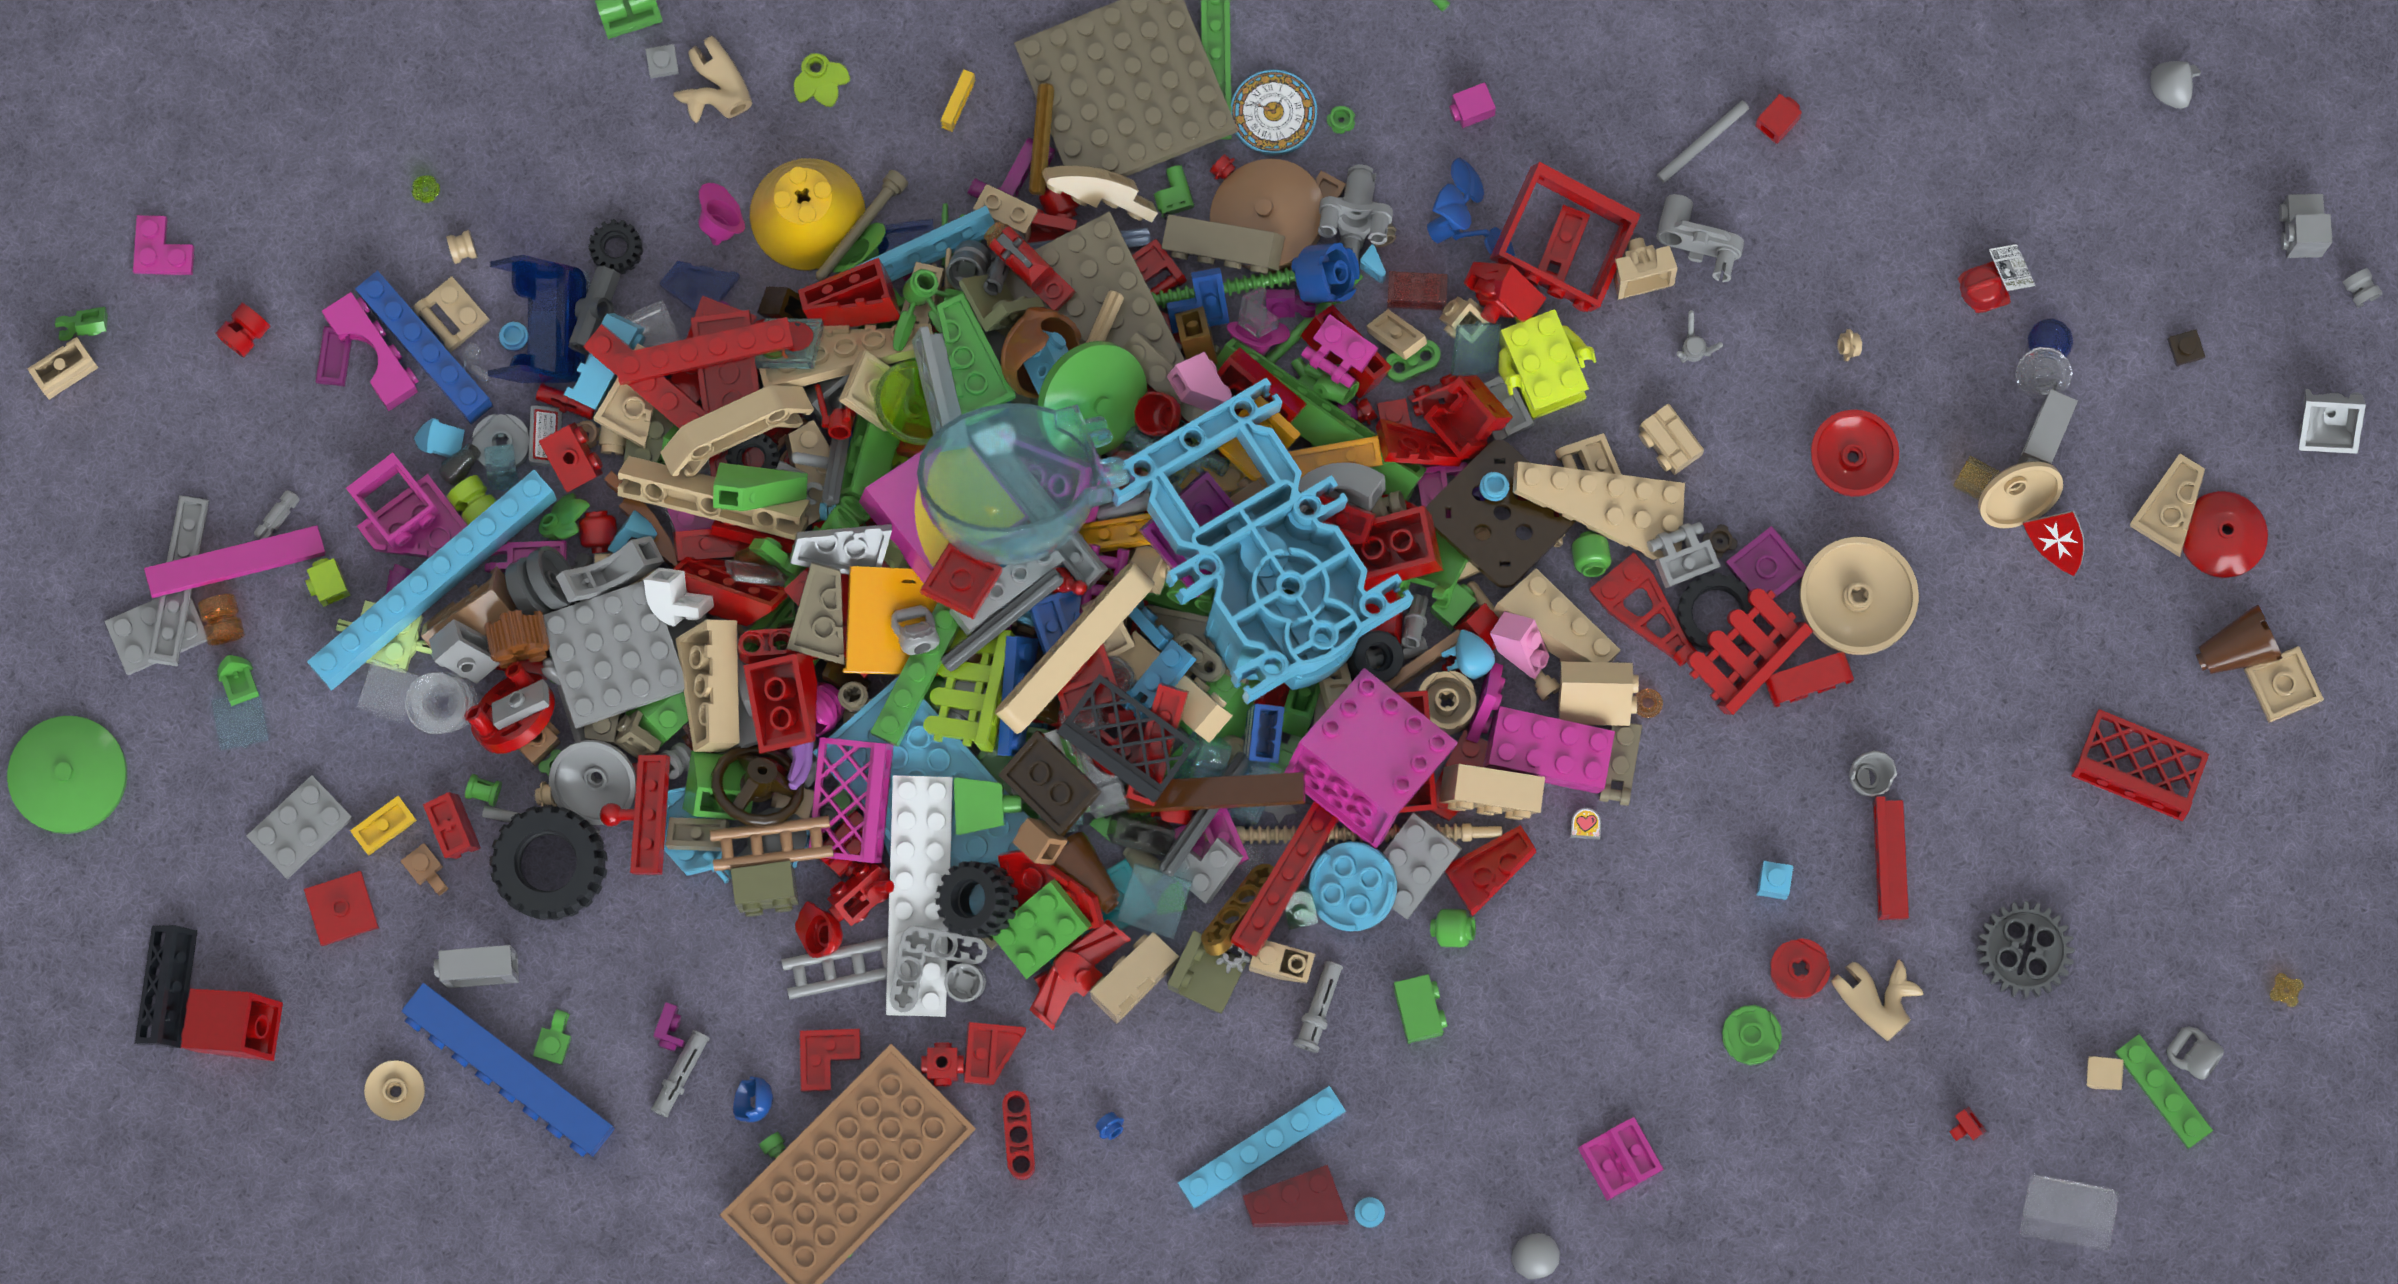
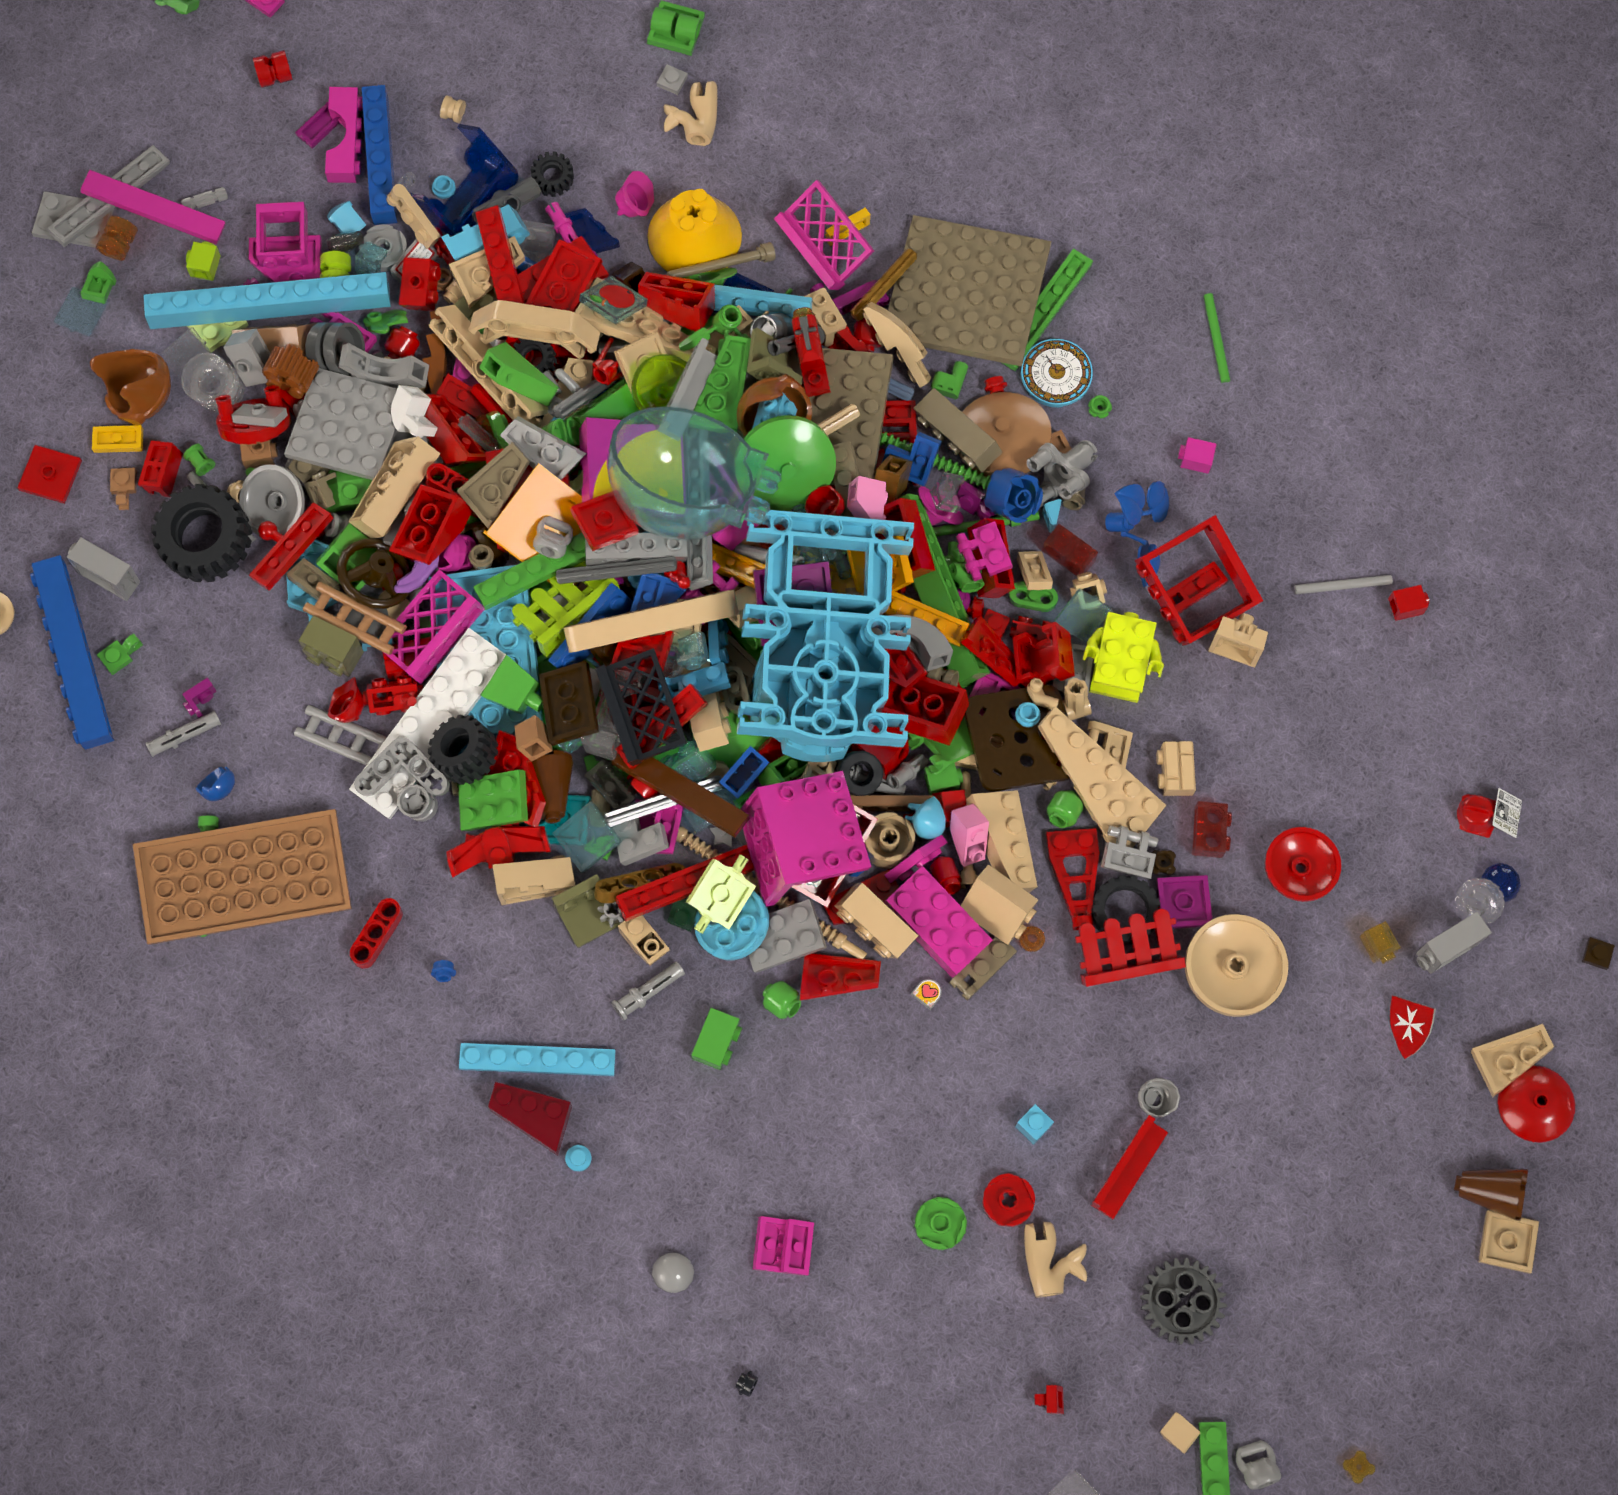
camera: 30 degrees right, 5 degrees down
tan brick [28,337,98,400] -> none
light grey plate [246,775,353,879] -> none
clear neon green plate [412,175,440,203] -> none
tan plate [412,276,490,353] -> none
medium azure tile [608,510,657,553] -> none
red plate [613,317,794,386] -> none
lime plate [794,53,850,107] -> none
red plate [800,1029,861,1092] -> none
red brick [921,1042,964,1087] -> none
red wing [963,1022,1026,1086] -> none
red brick [1464,261,1547,323] -> none
light grey piece [1656,194,1744,282] -> none
light grey plant [1676,310,1723,363] -> none
red beam [1765,652,1854,707] -> none
tan plate [1837,329,1862,362] -> none
tan dish [1978,461,2063,528] -> none
red fence [2072,709,2209,822] -> none
none -> dark orange piece [90,349,171,426]
none -> tan plate [386,184,441,249]
none -> dark pink pin [545,202,578,243]
none -> clear light blue bracket [676,632,710,670]
none -> yellowish green plate [686,854,756,934]
none -> dark pink fence [774,180,874,290]
none -> red brick [930,856,962,895]
none -> tan arm [1027,678,1059,709]
none -> tan piece [1062,678,1092,721]
none -> clear red brick [1192,801,1232,858]

